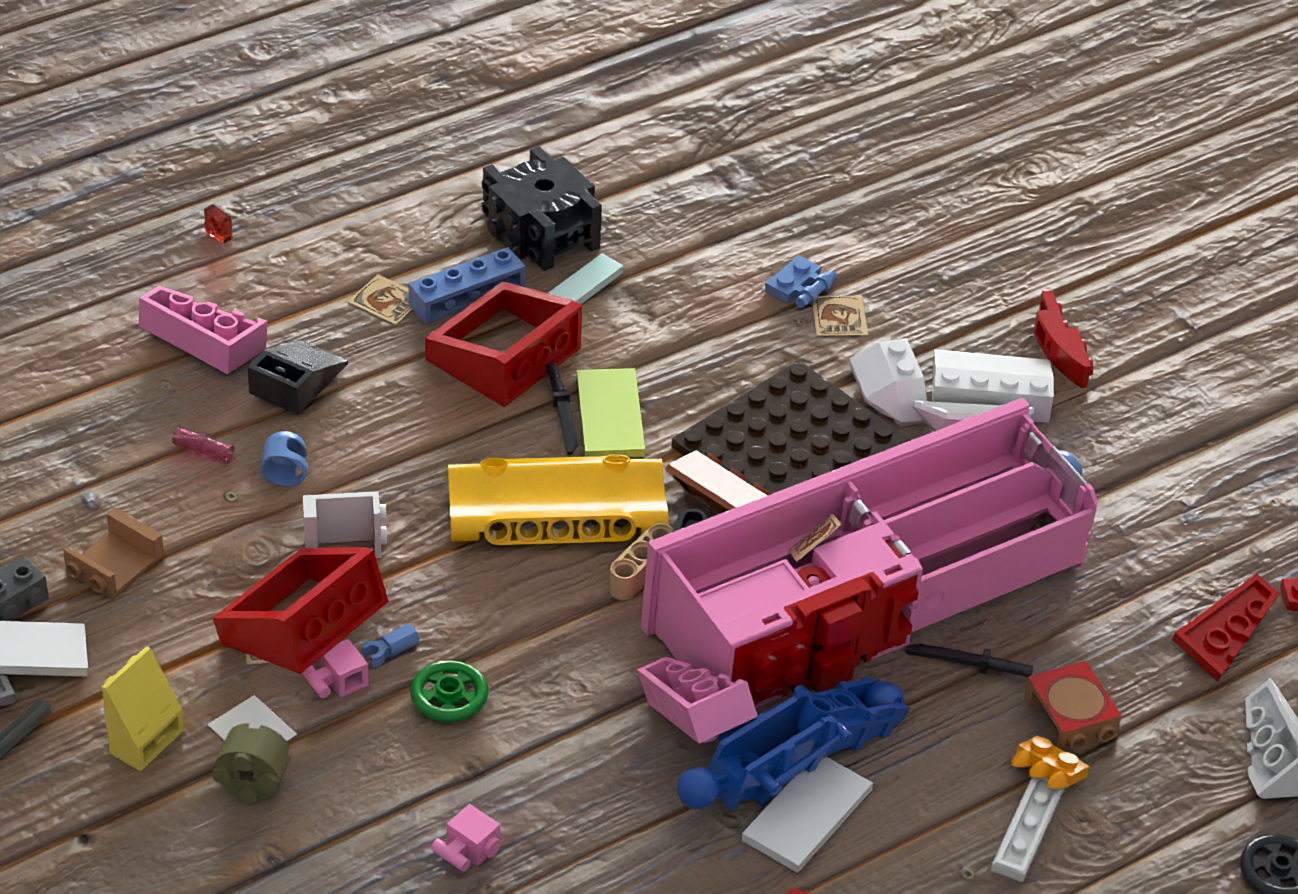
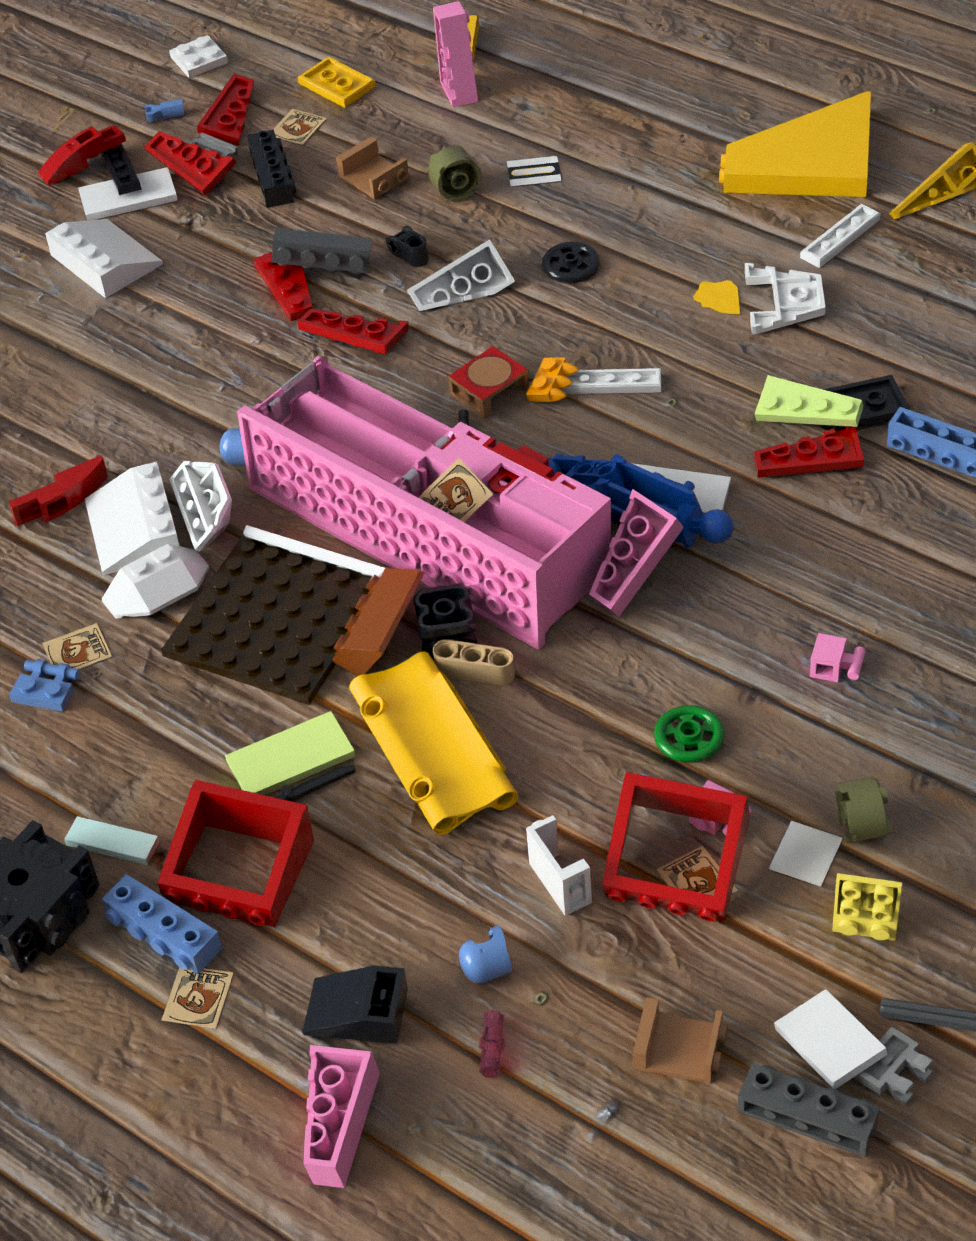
camera: 105 degrees left, 5 degrees up
clear red plate [204,204,233,243] -> none

